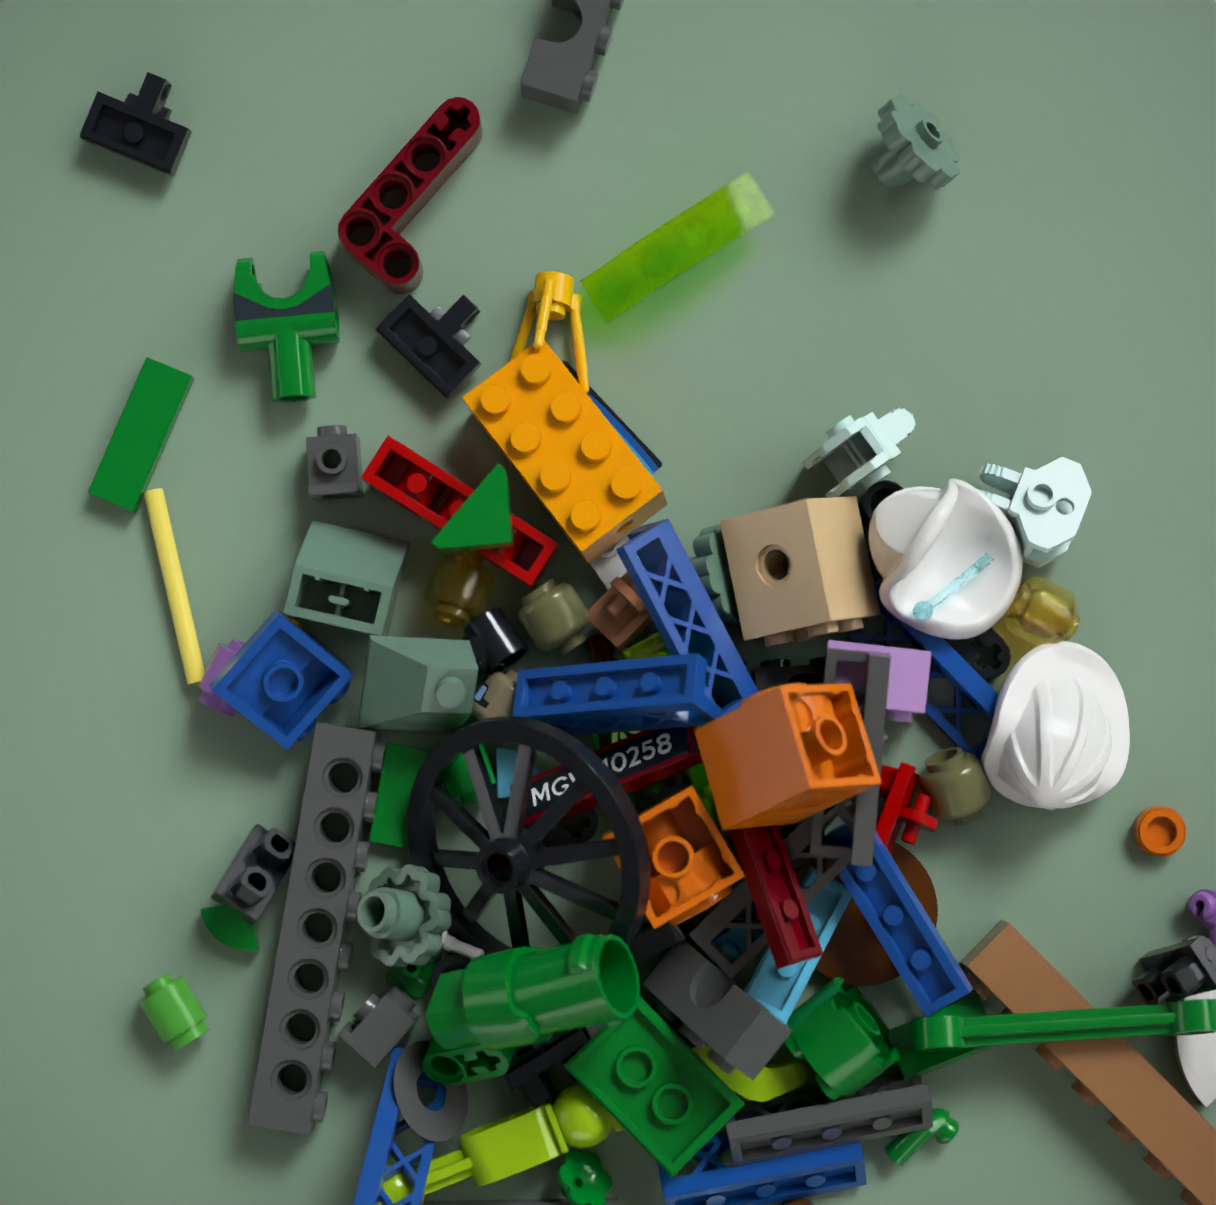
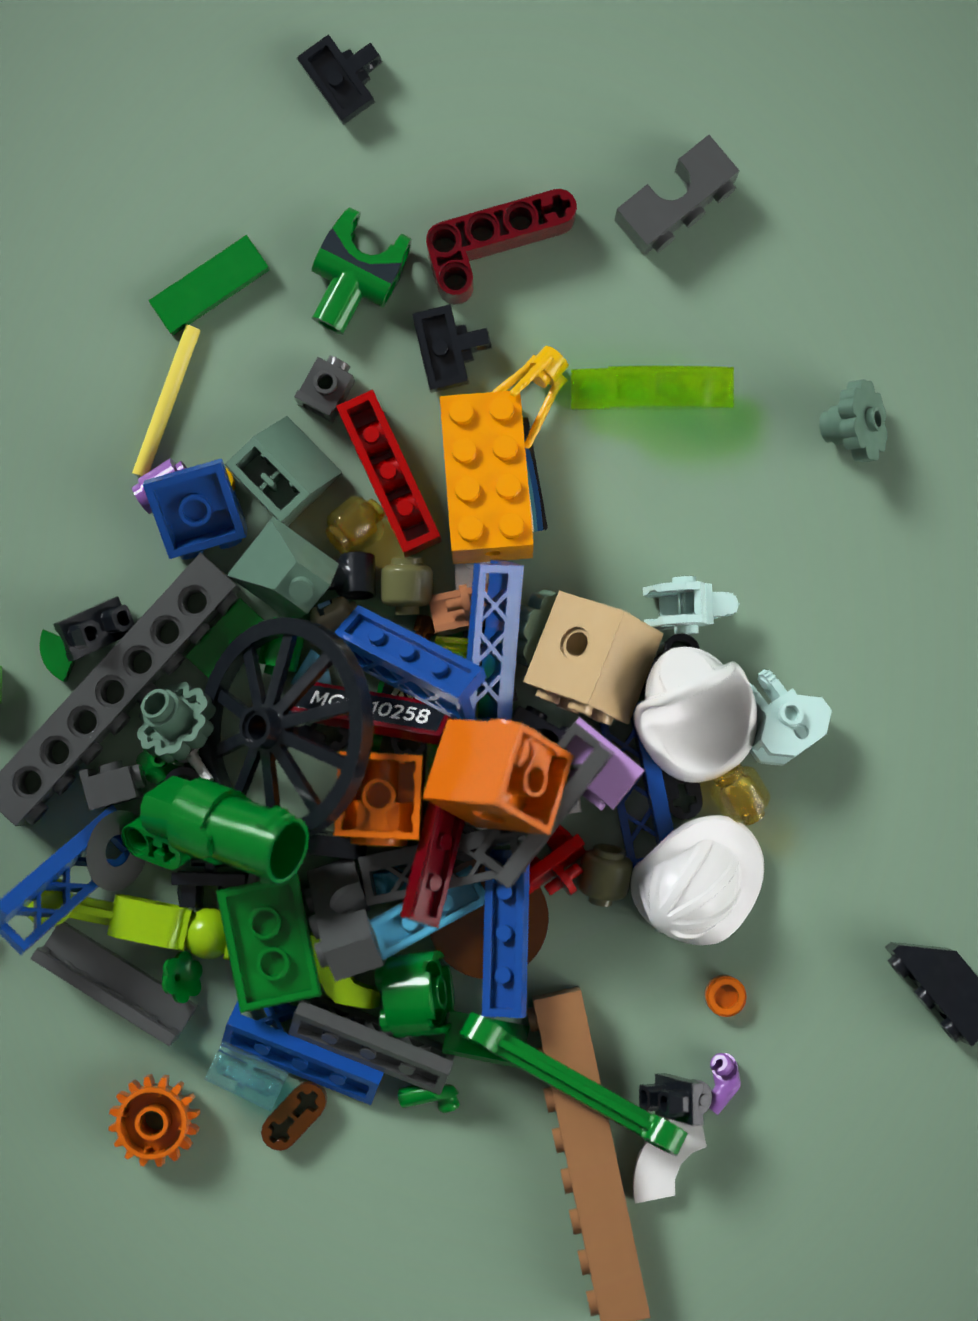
camera: 30 degrees right, 0 degrees up
green slope [431,463,514,553] -> none
clear light blue hinge [913,552,994,621] -> none

